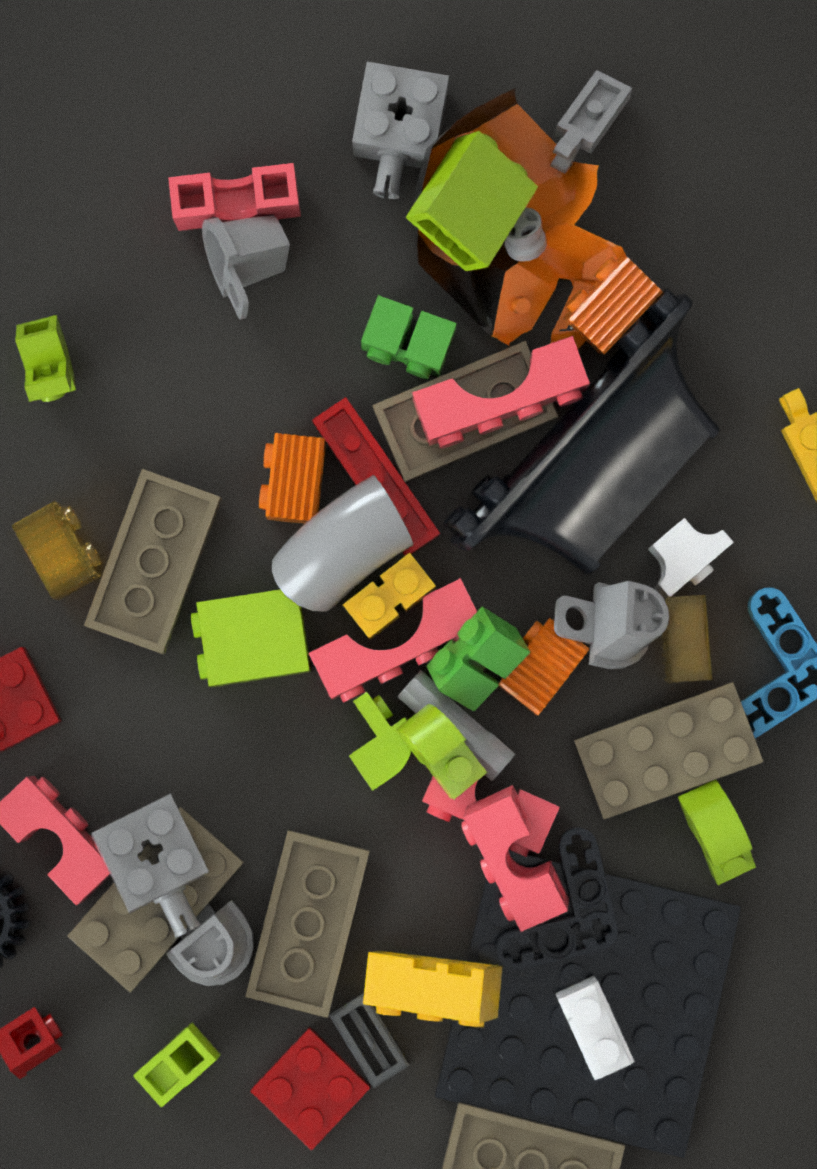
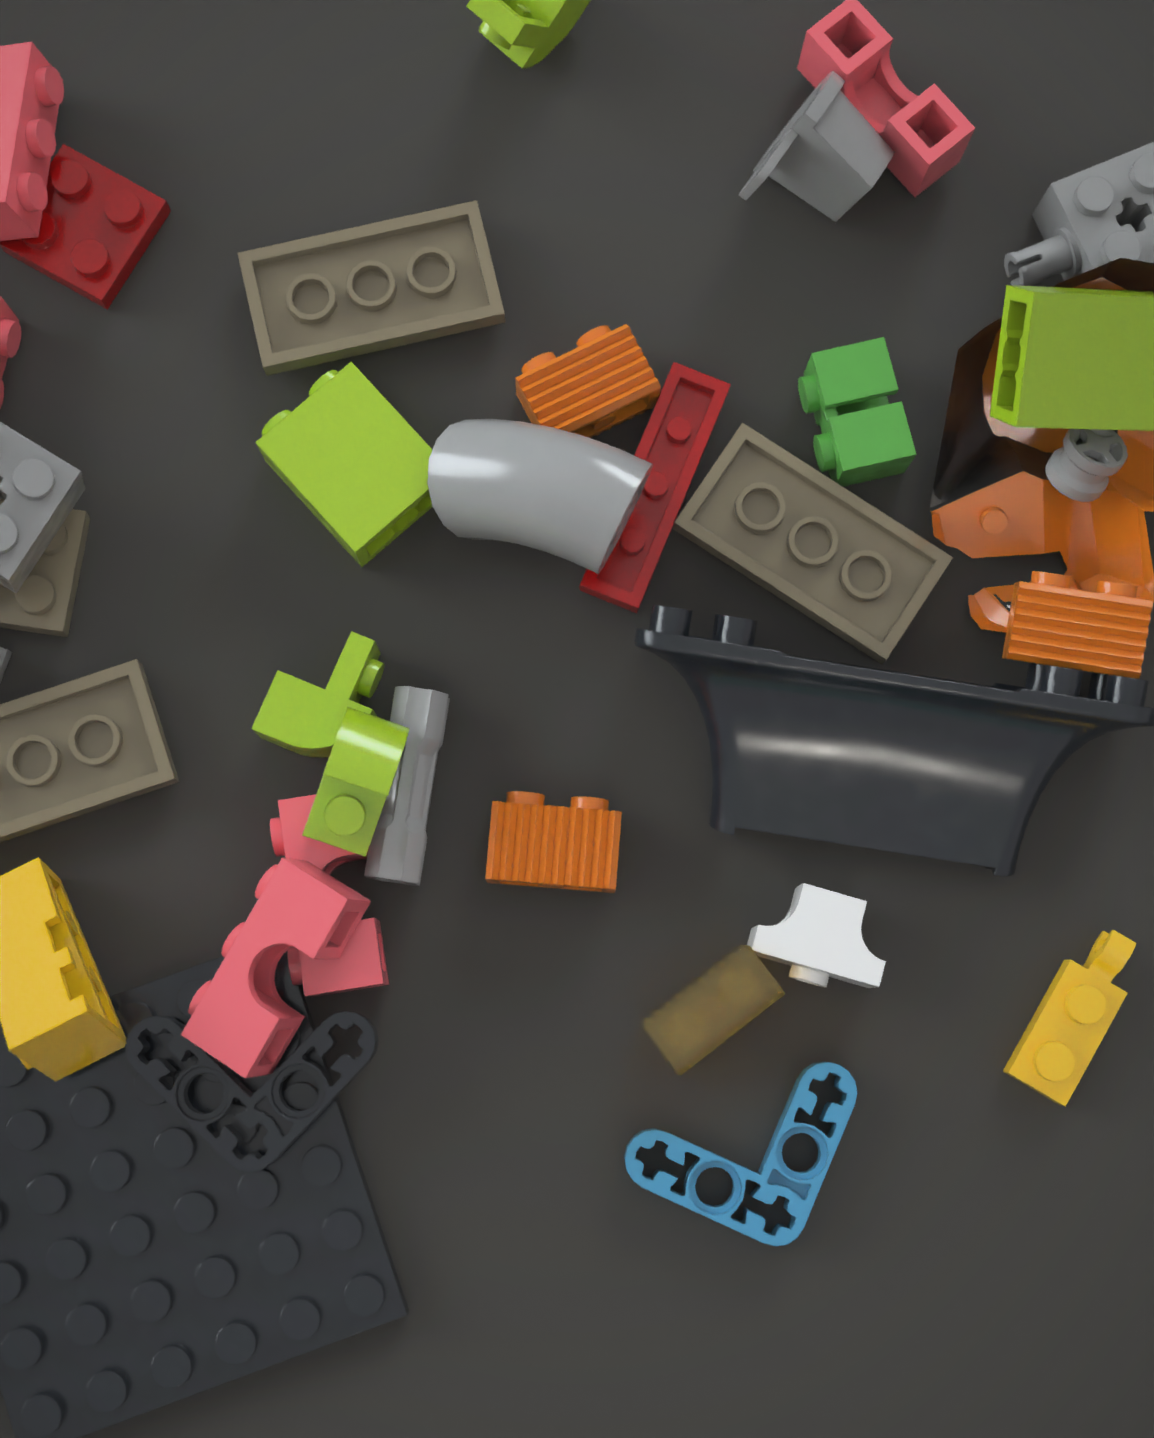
camera: 50 degrees right, 5 degrees down
clear yellow brick [11,500,102,600] -> none
coral arch [309,578,477,703] -> none
yellow piece [343,553,436,640] -> none
coral arch [412,336,590,449] -> none
bright green piece [426,606,531,711] -> none
light grey container [554,581,669,669] -> none
white brick [555,976,634,1080] -> none
dark tan plate [574,682,764,820] -> none
lime brick [678,779,756,885] -> none

